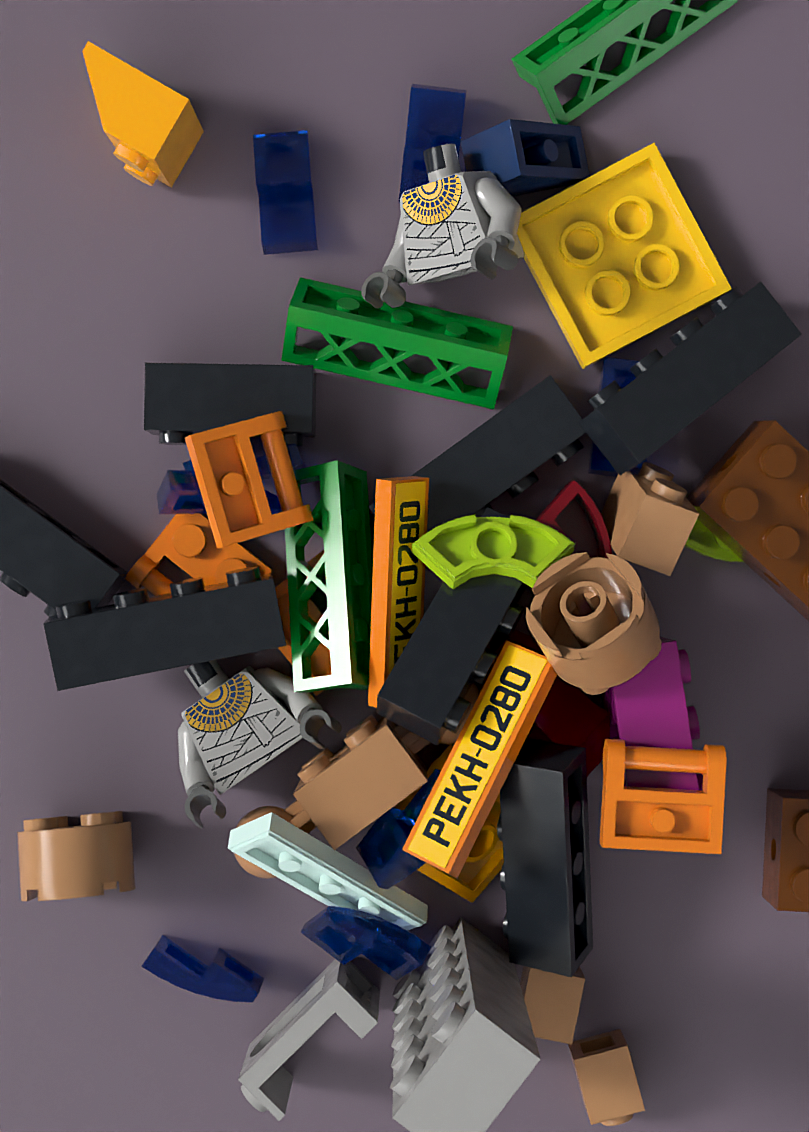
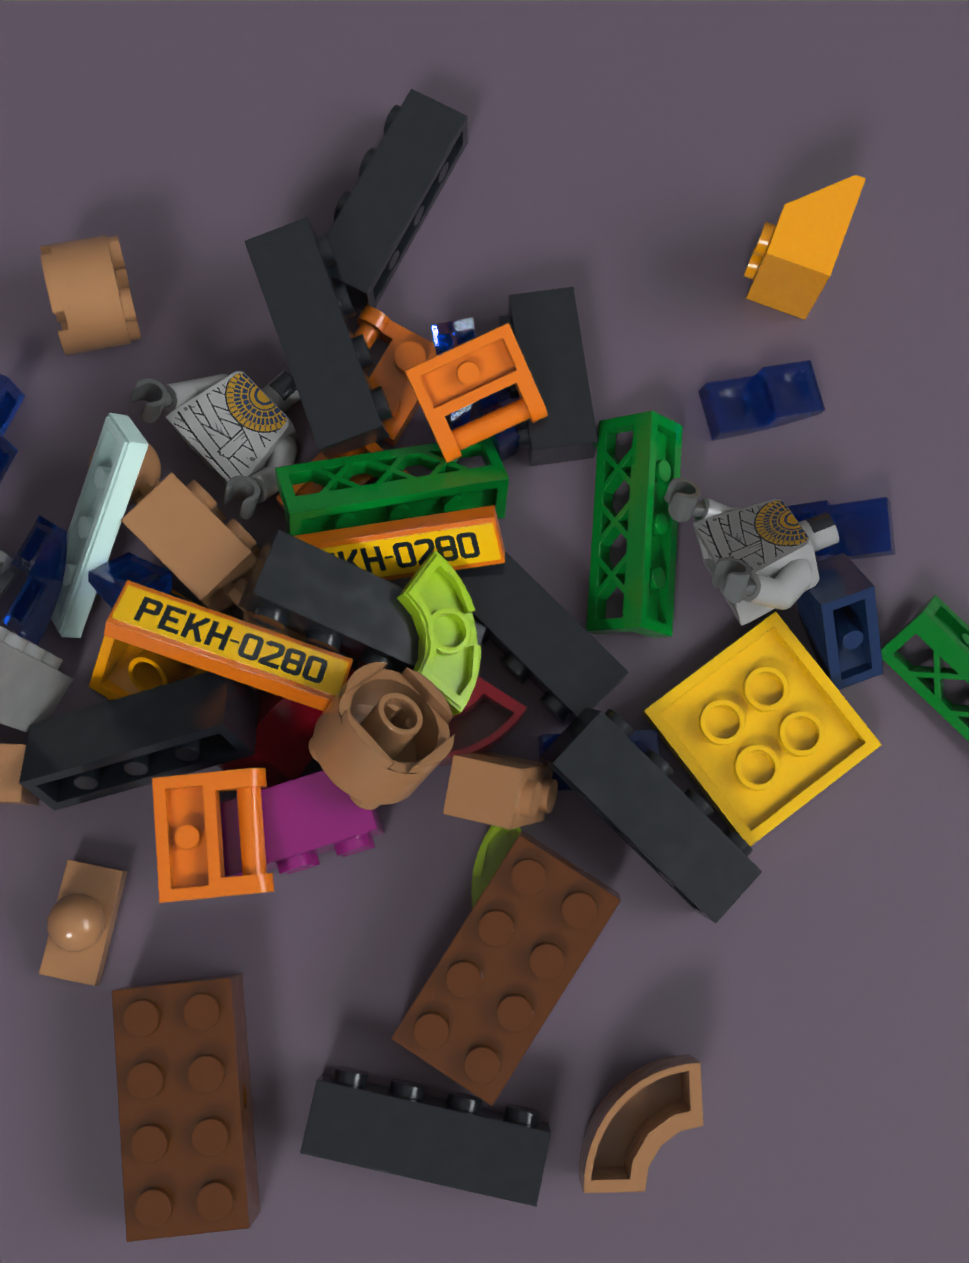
camera: 85 degrees right, 10 degrees down
none -> medium nougat tile [39,860,128,986]

